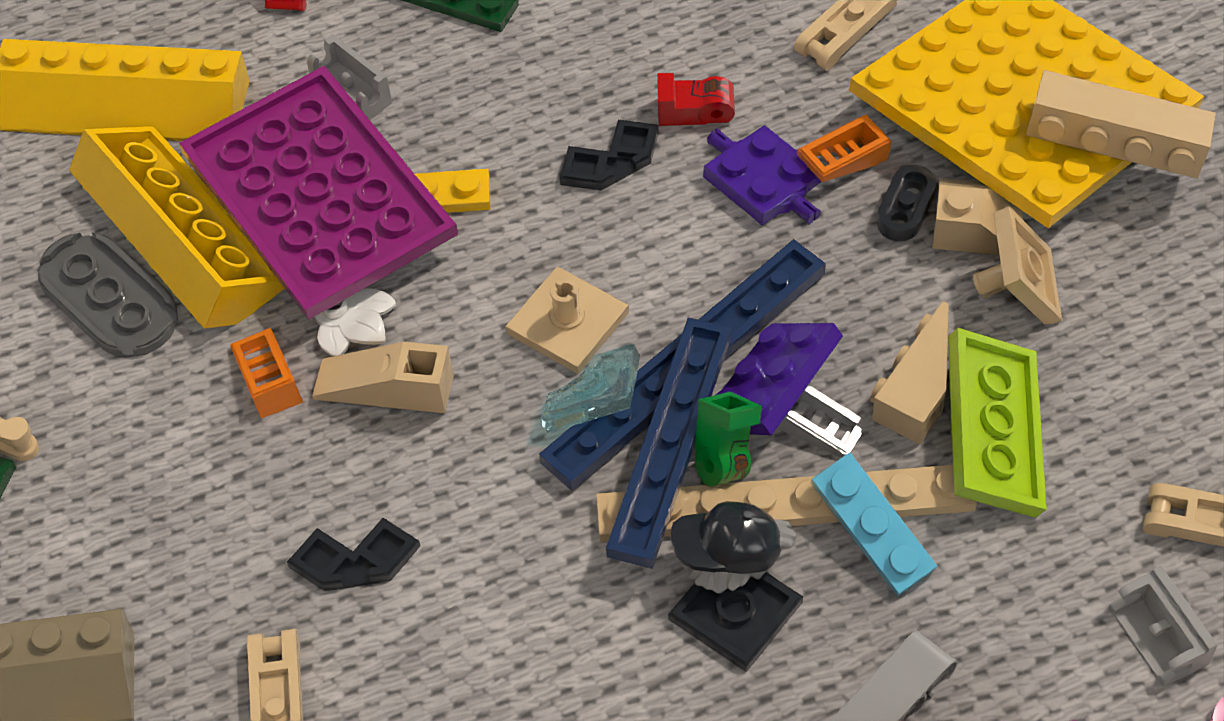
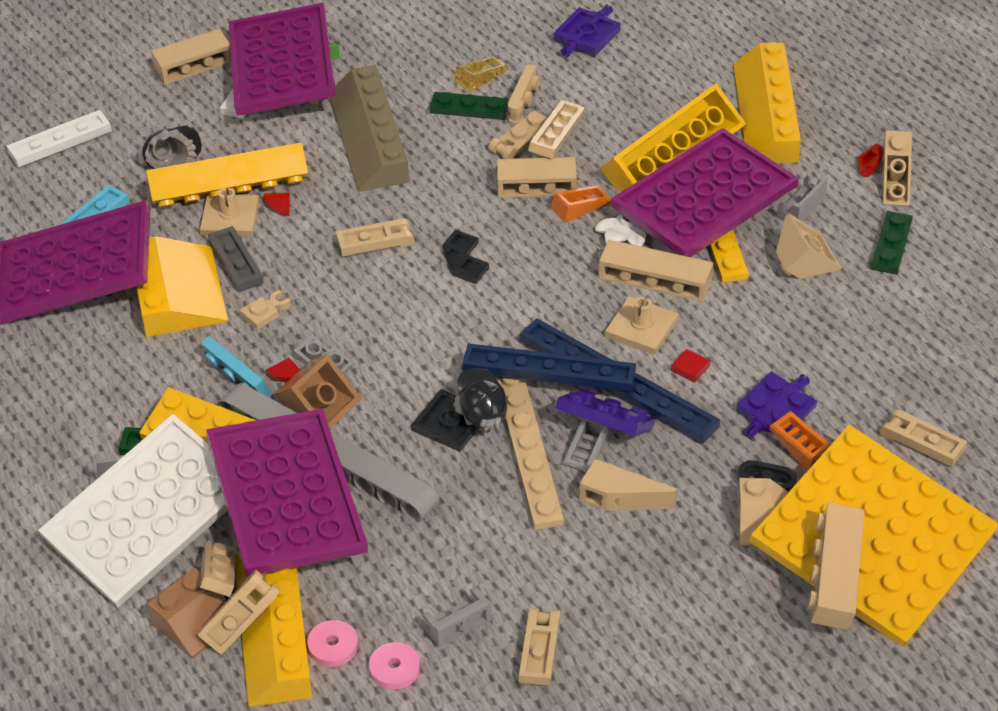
camera: 80 degrees right, 10 degrees down
dark grey tile [38,232,178,357] -> none
tan slope [312,341,454,413] -> none
clear light blue tile [541,344,640,433] -> none
black tile [559,119,659,191] -> none
red leg [657,73,735,126] -> none
green leg [695,392,762,487] -> none
medium azure plate [811,452,937,596] -> none
lime plate [948,327,1047,518] -> none
tan tile [973,206,1062,324] -> none
none -> tan plate [488,110,548,159]
none -> tan brick [497,157,577,198]
none -> tan plate [528,100,585,159]
none -> tan brick [599,240,714,302]
none -> red tile [671,349,710,383]
none -> tan slope [776,214,842,279]

